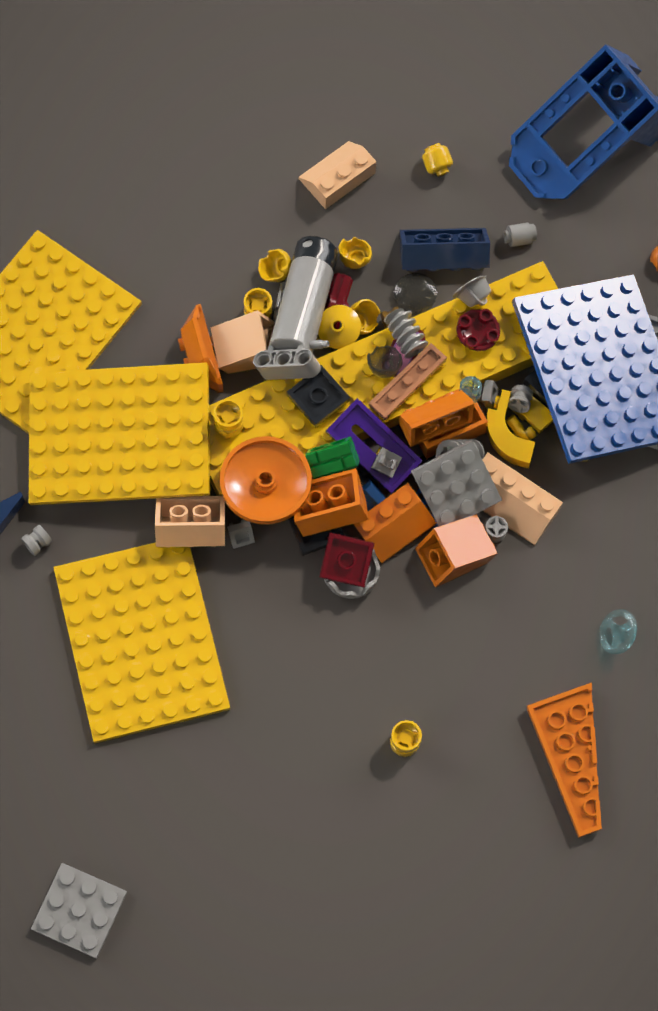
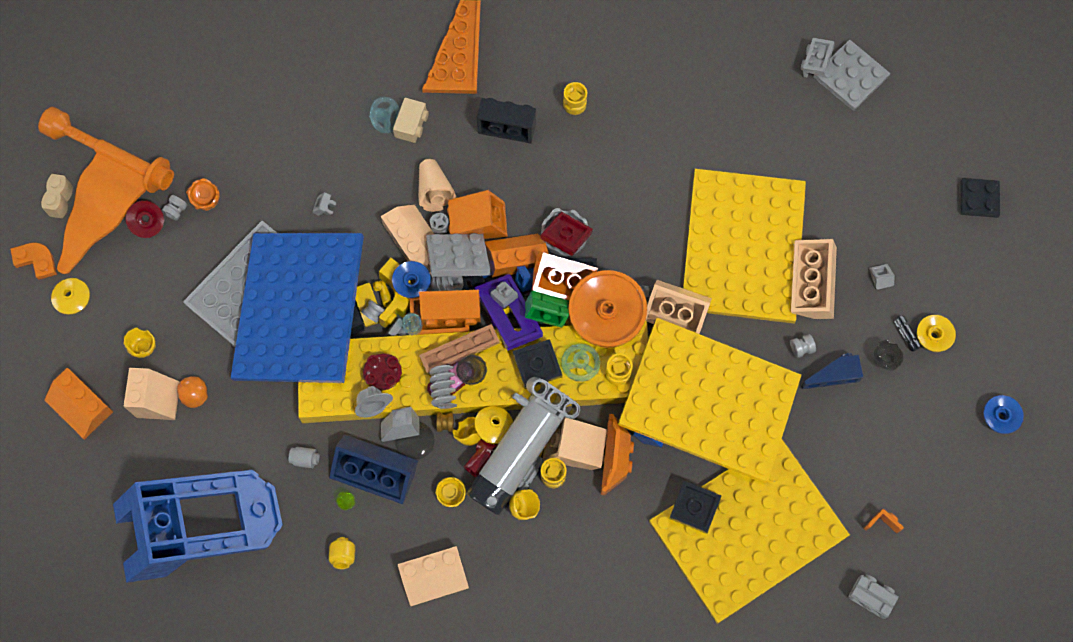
camera: 155 degrees left, 0 degrees up
none -> light grey tile [312,192,336,216]
none -> clear neon green plate [336,491,355,510]
none -> light grey slope [381,407,419,442]
none -> blue dish [392,261,431,298]
none -> tan brick [393,98,429,143]
none -> light nougat cone [418,159,456,212]
none -> black brick [477,98,536,144]
none -> clear light blue piece [561,344,601,382]
none -> black plate [669,481,721,534]
none -> light nougat slope [791,239,837,319]
none -> light grey bracket [801,38,834,78]

